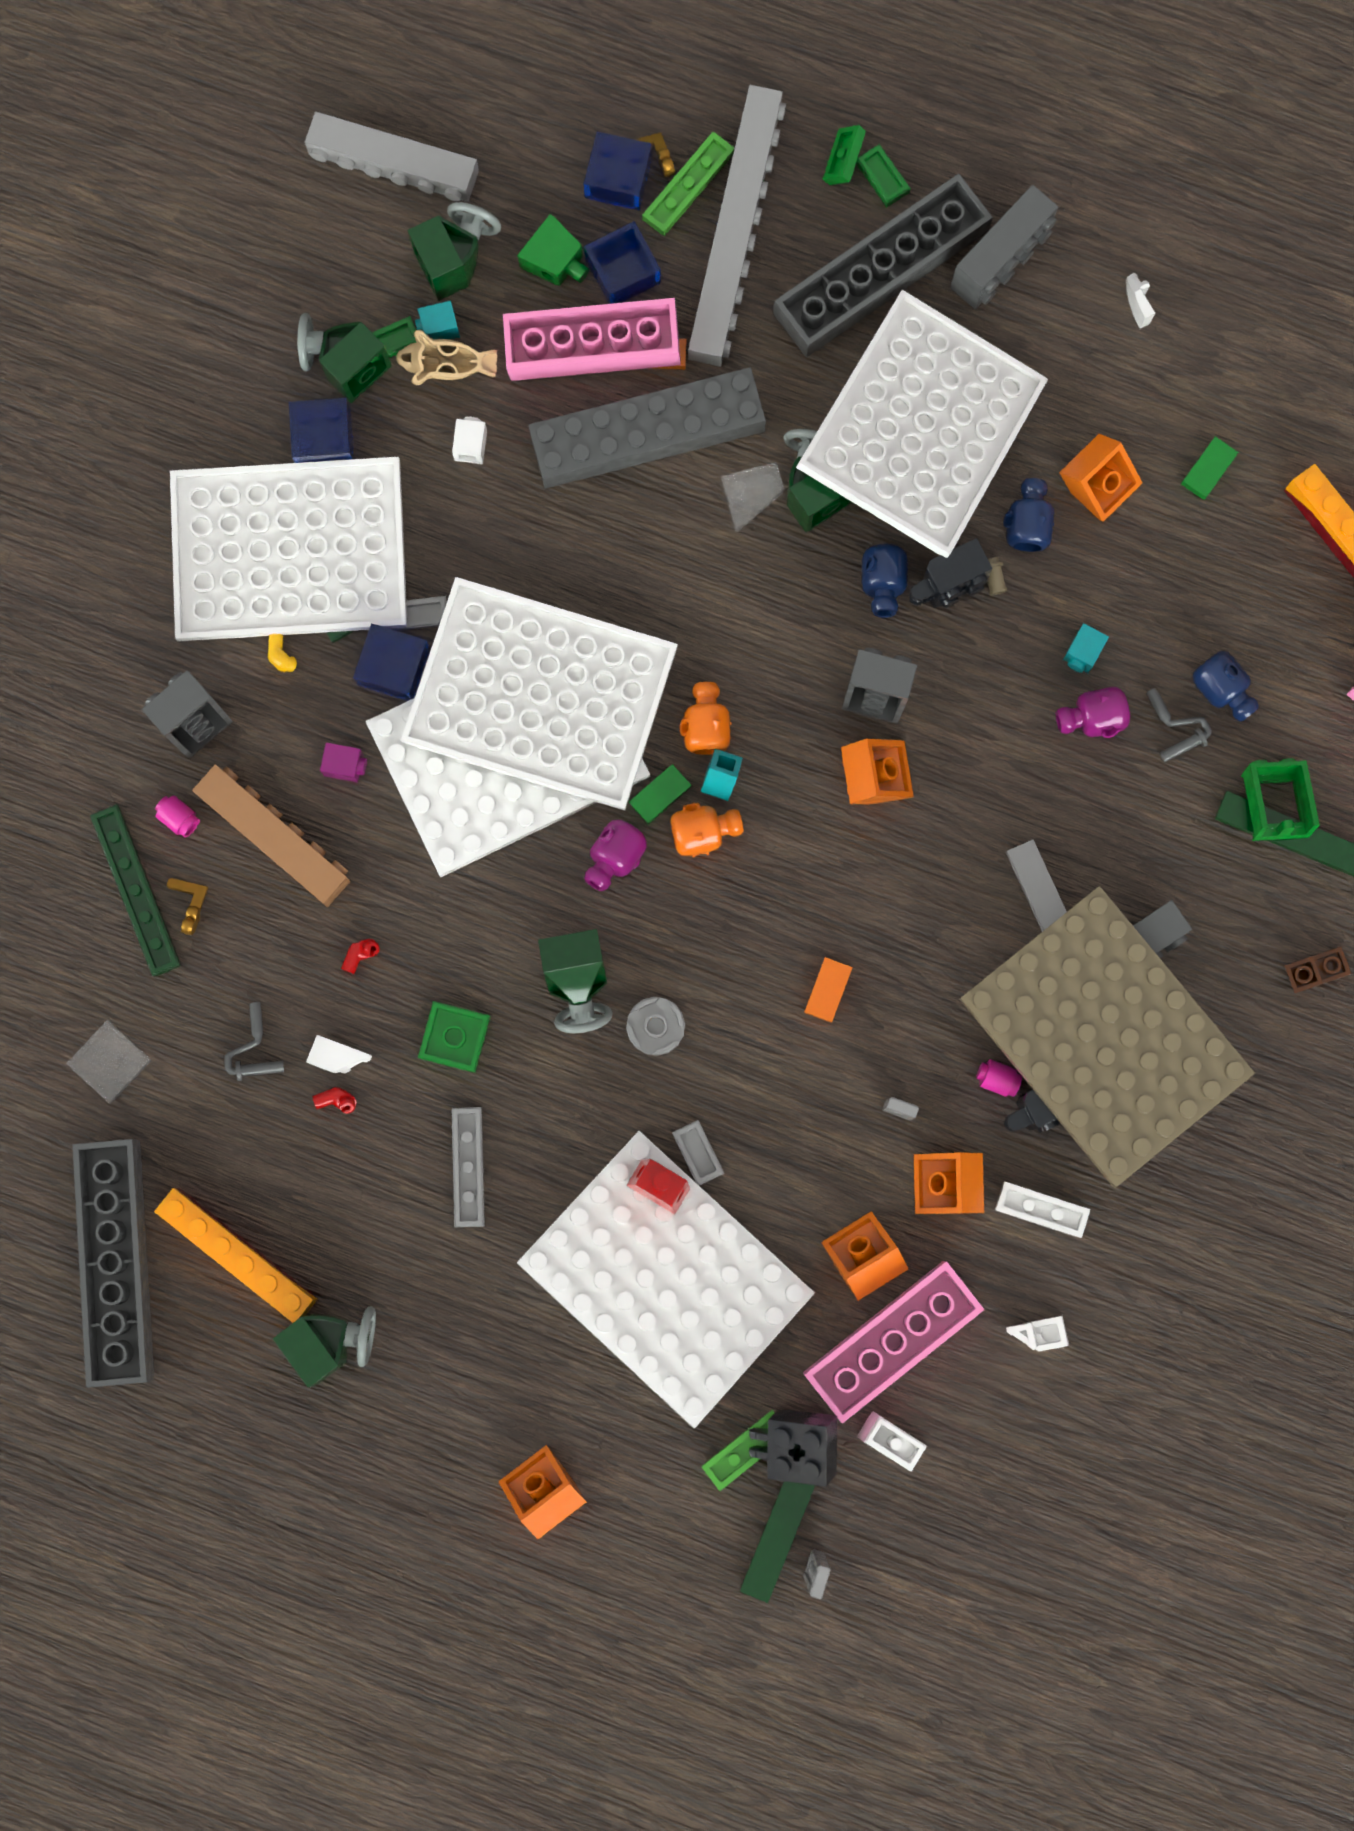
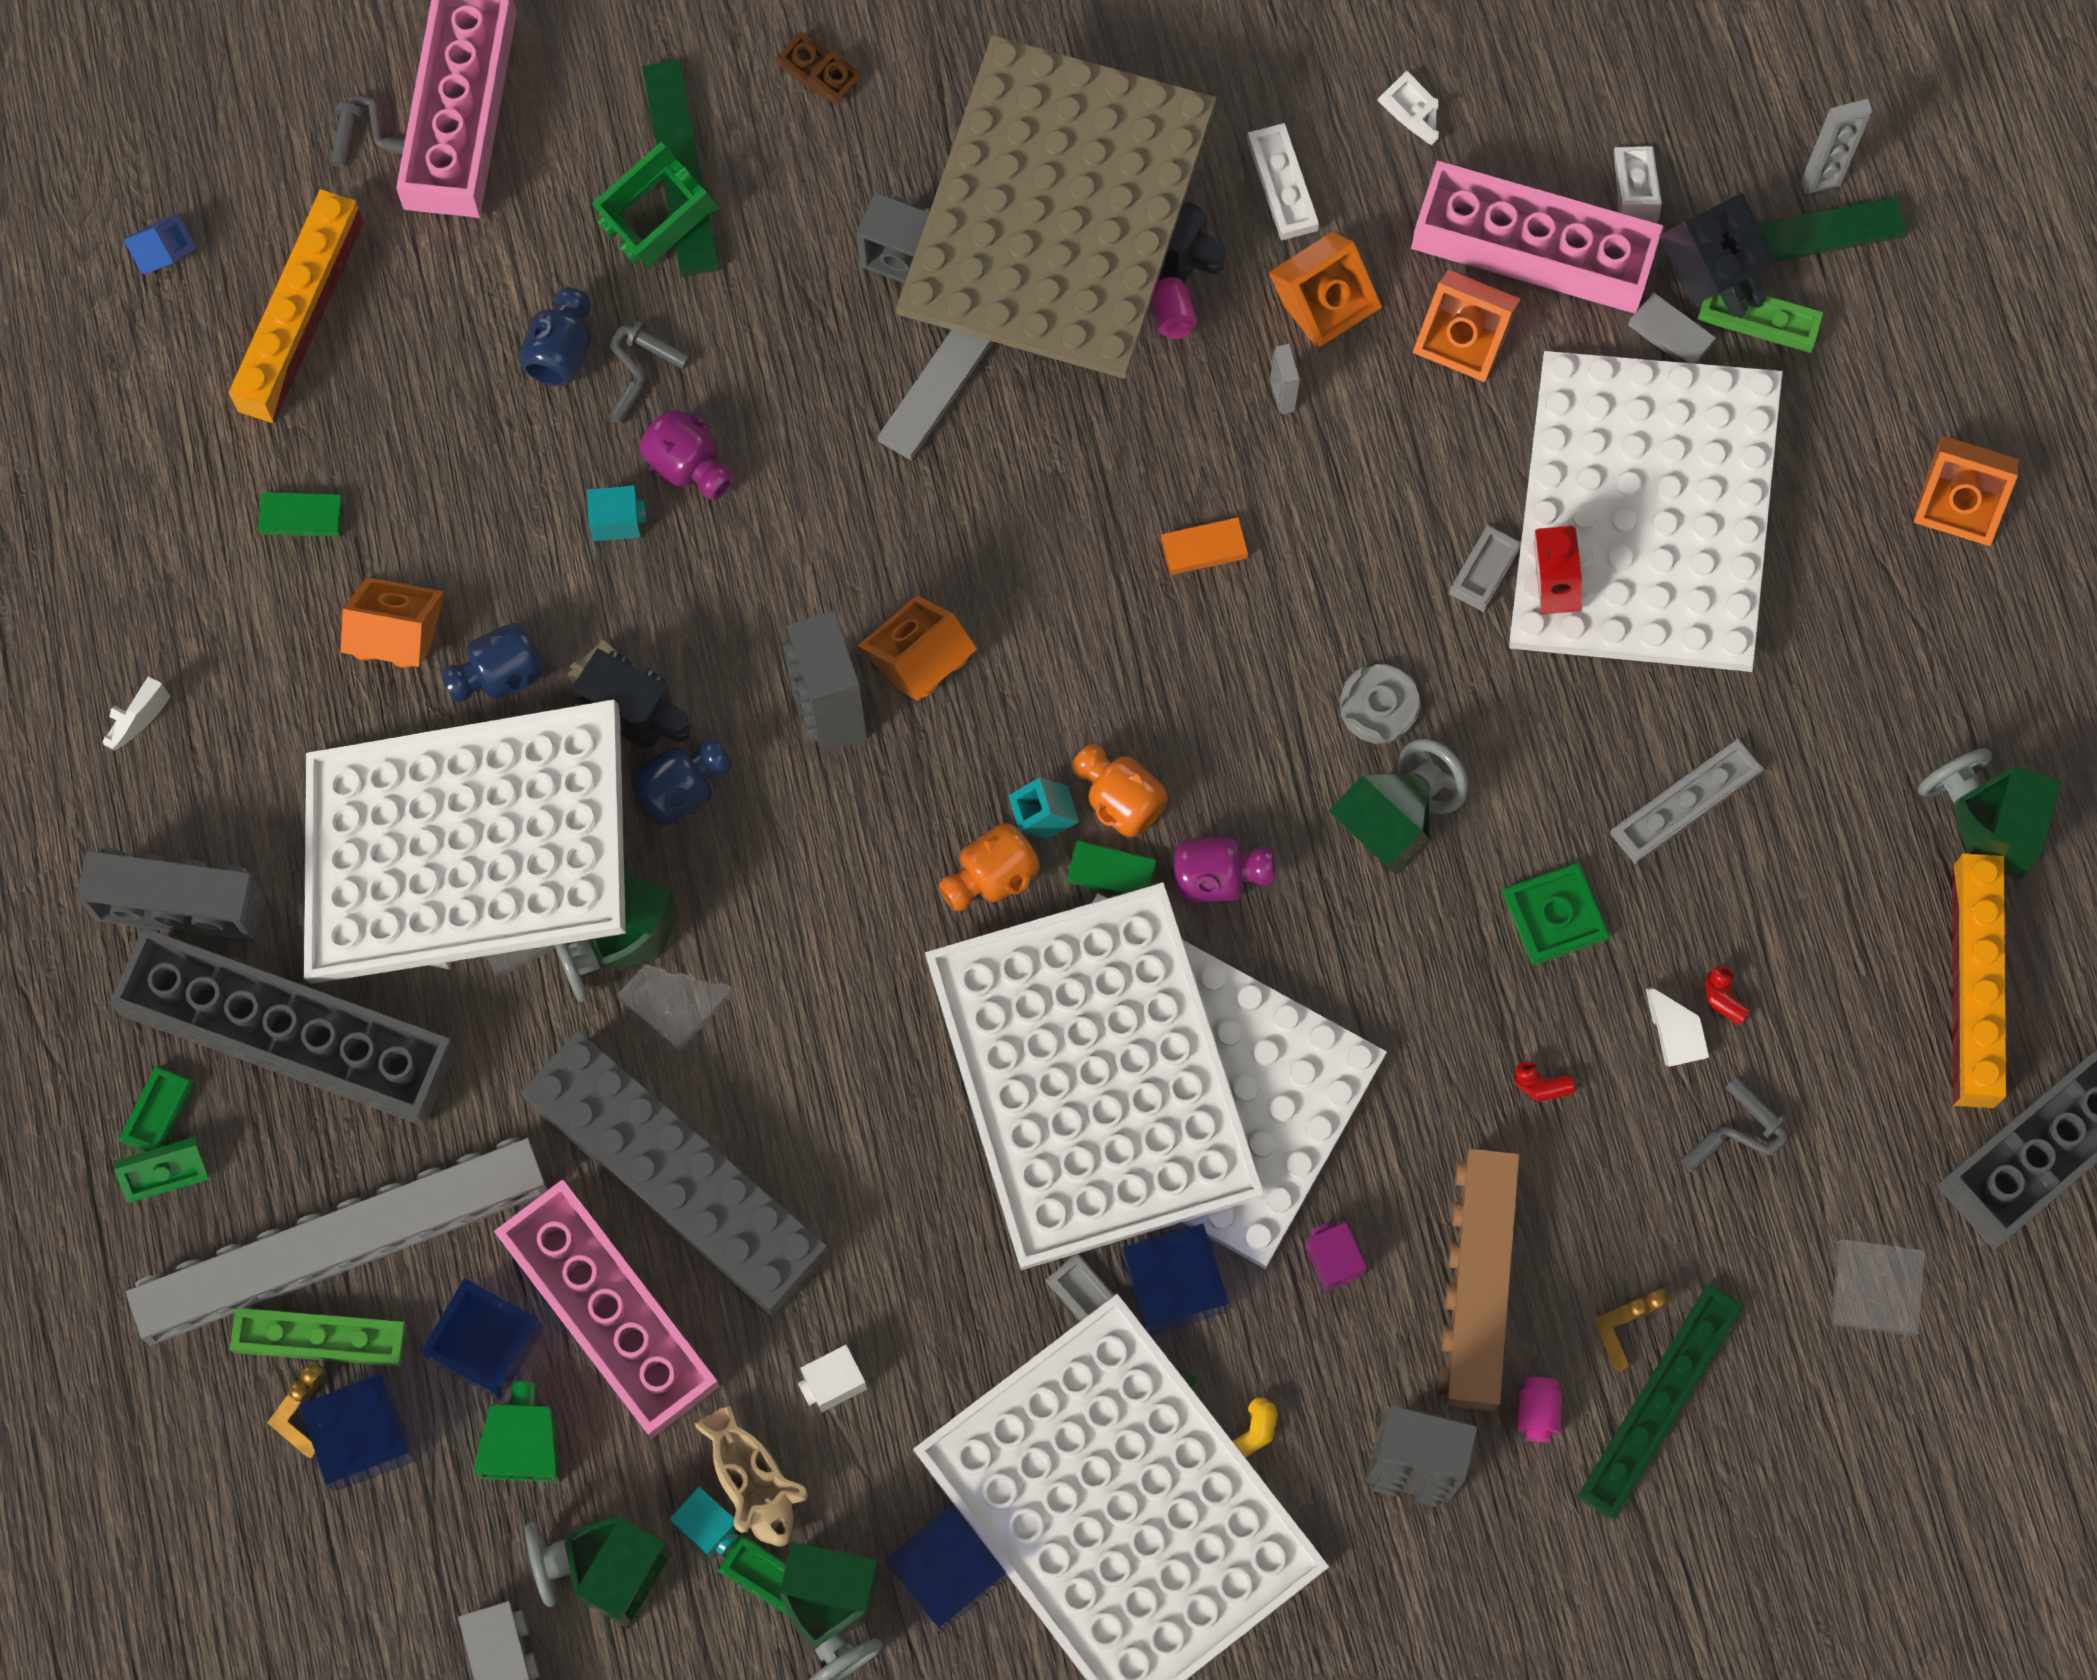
camera: 125 degrees left, 10 degrees down
none -> light grey tile [1628,292,1716,364]

